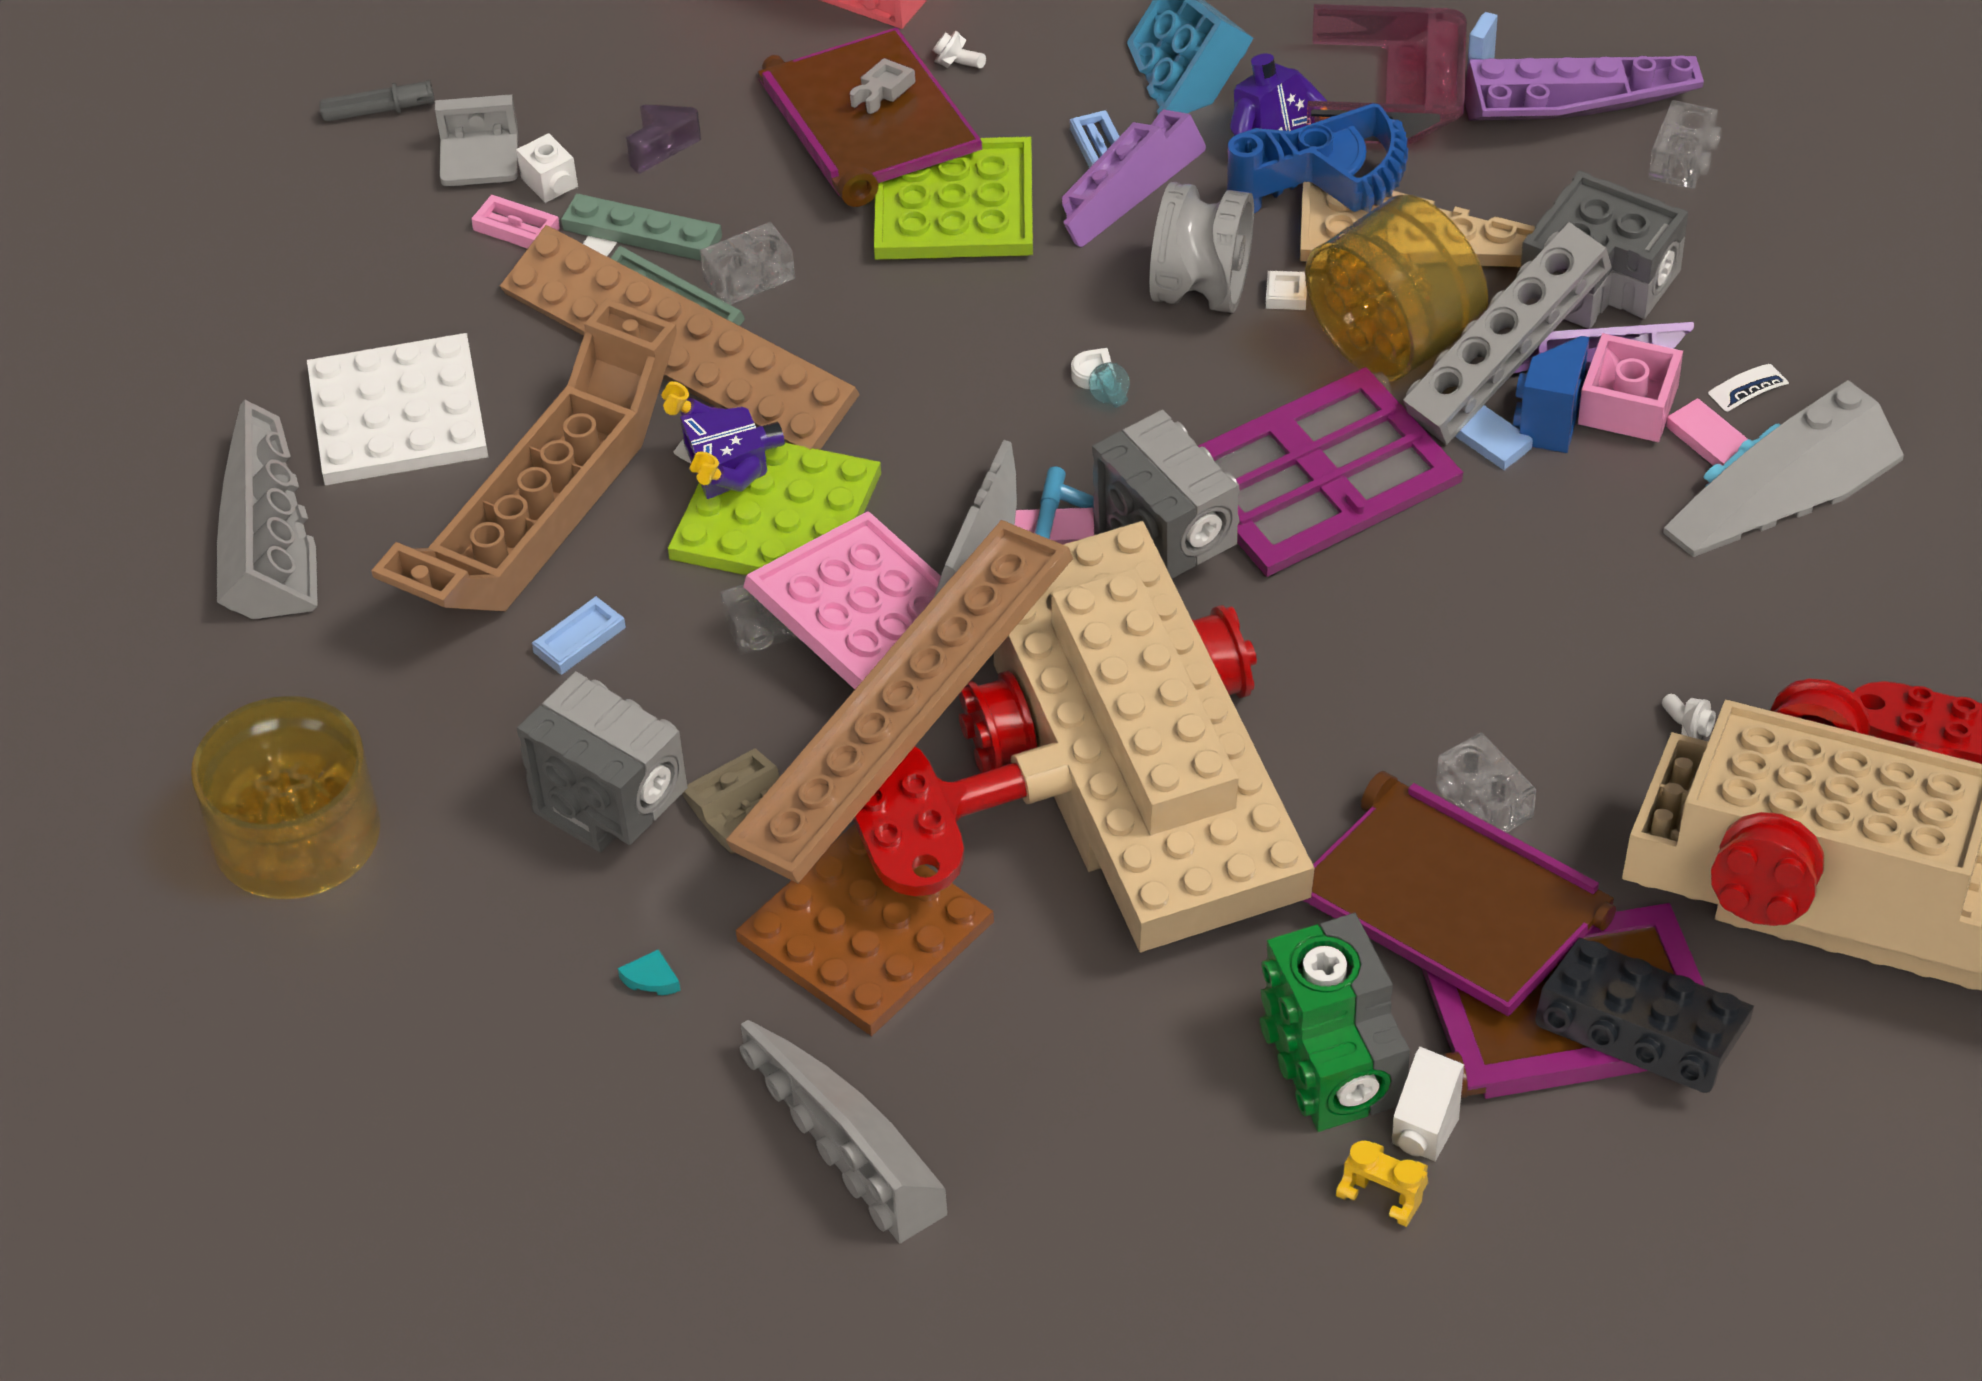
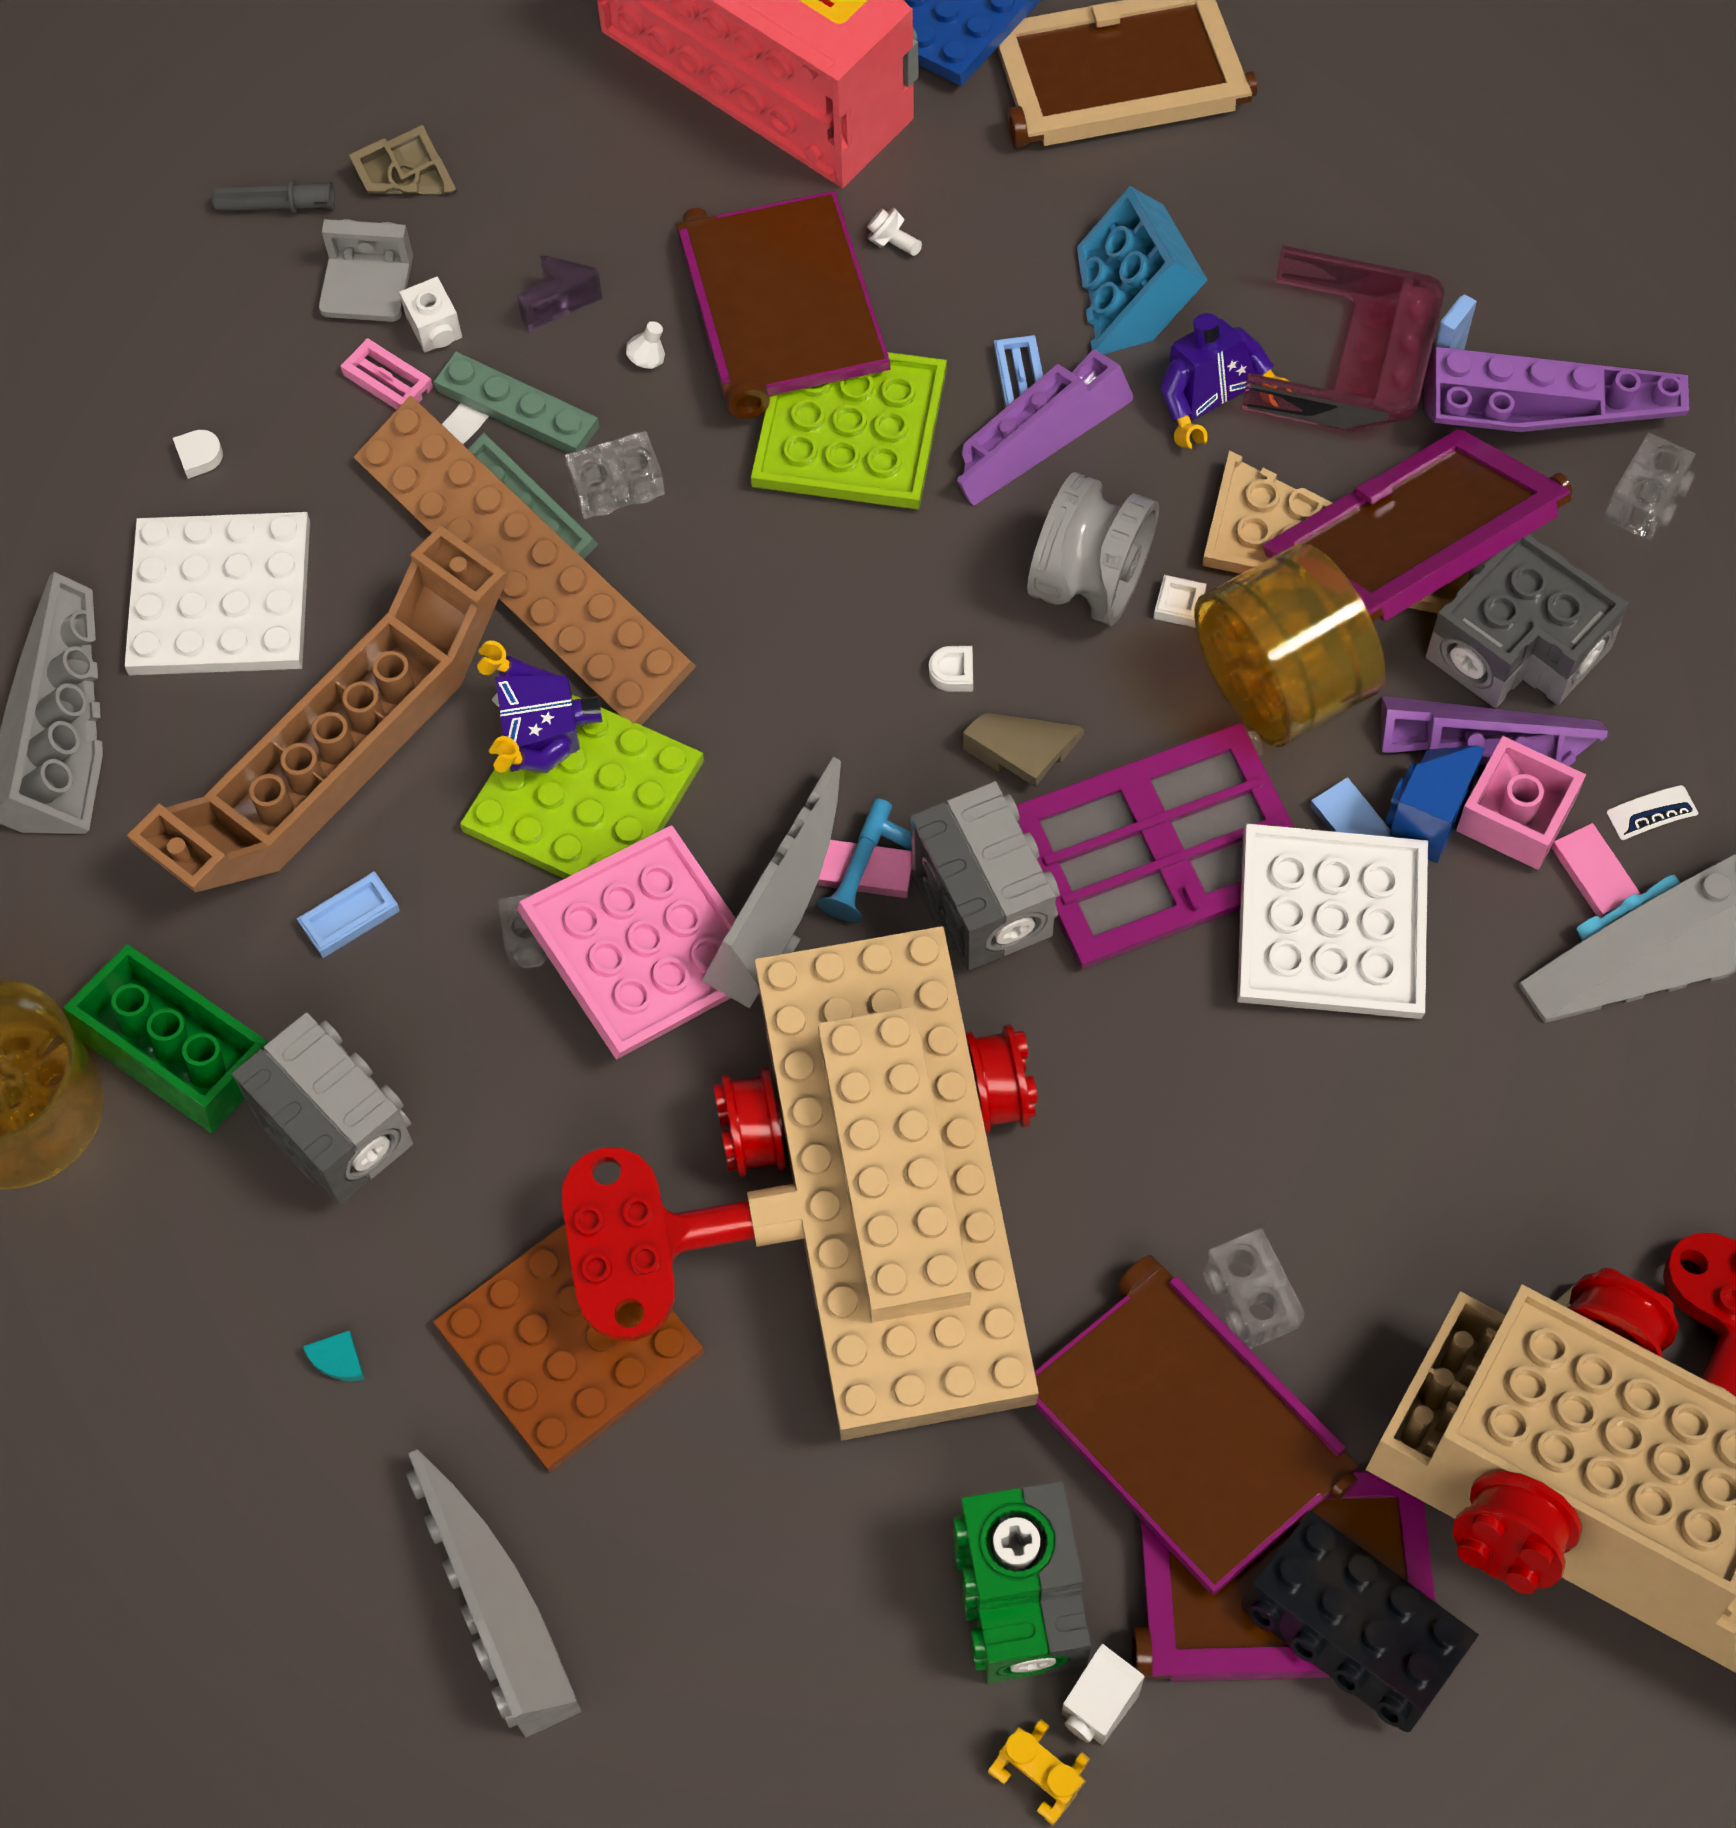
camera: 10 degrees right, 15 degrees up
dark tan slope [682,748,780,854] -> none
medium nougat plate [726,520,1073,883] -> none
light grey plate [850,58,916,114] -> none
clear light blue plate [1088,362,1130,408] -> none
blue arm [1227,103,1408,213] -> none
light grey brick [1403,222,1612,445] -> none
white plate [1662,694,1716,740] -> none
none -> green brick [63,944,268,1134]
none -> white tile [173,430,223,479]
none -> dark tan slope [349,124,457,195]
none -> white rock [626,322,665,369]
none -> dark tan slope [963,713,1084,787]
none -> white plate [1237,824,1428,1019]
none -> door [1263,428,1572,637]

